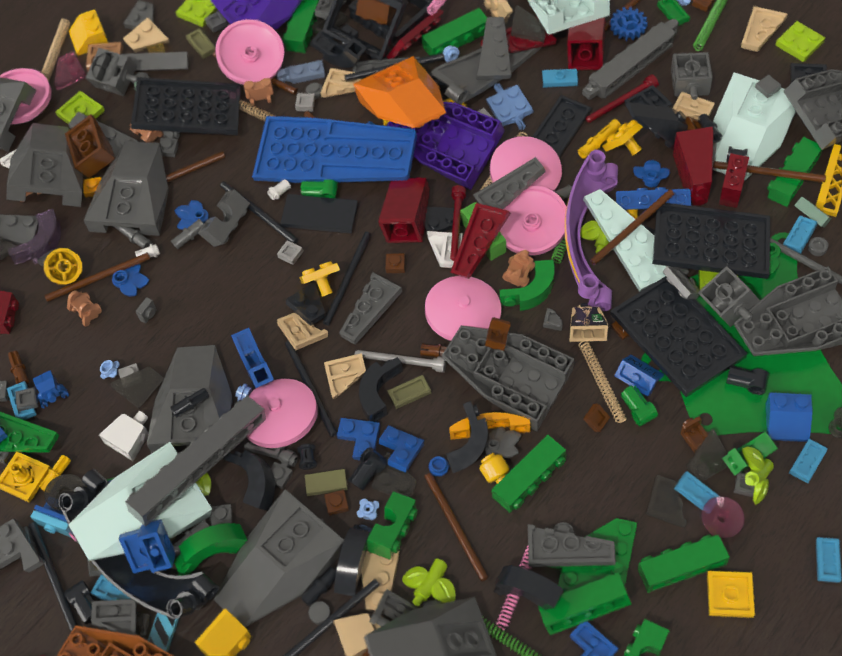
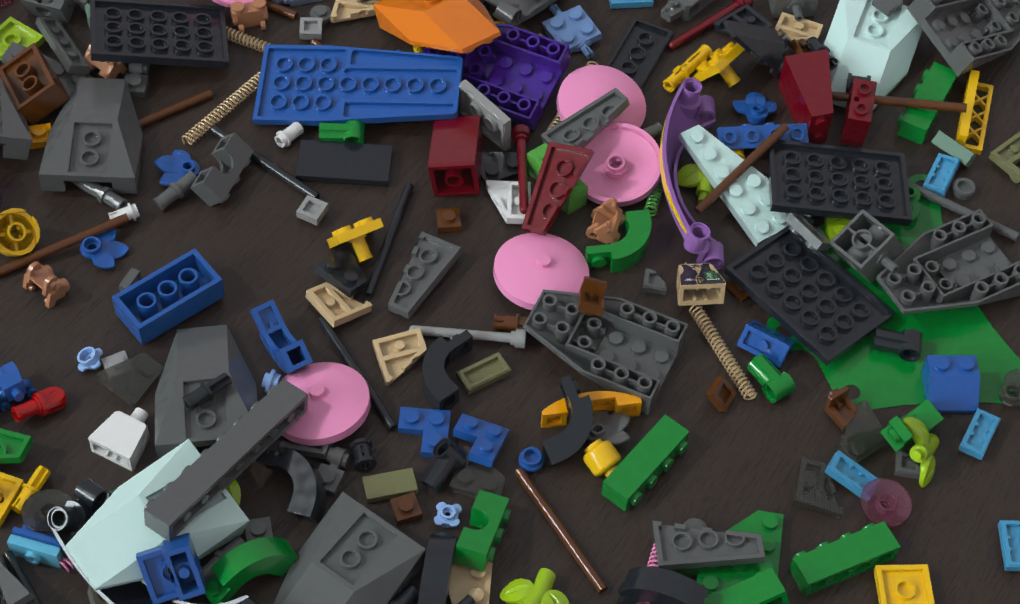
camera: 15 degrees left, 5 degrees down
none -> red arm [11,386,67,423]
none -> dark grey tile [35,17,91,75]
none -> blue brick [112,248,225,346]
none -> tan piece [182,72,260,145]
none -> light grey tile [459,79,511,152]

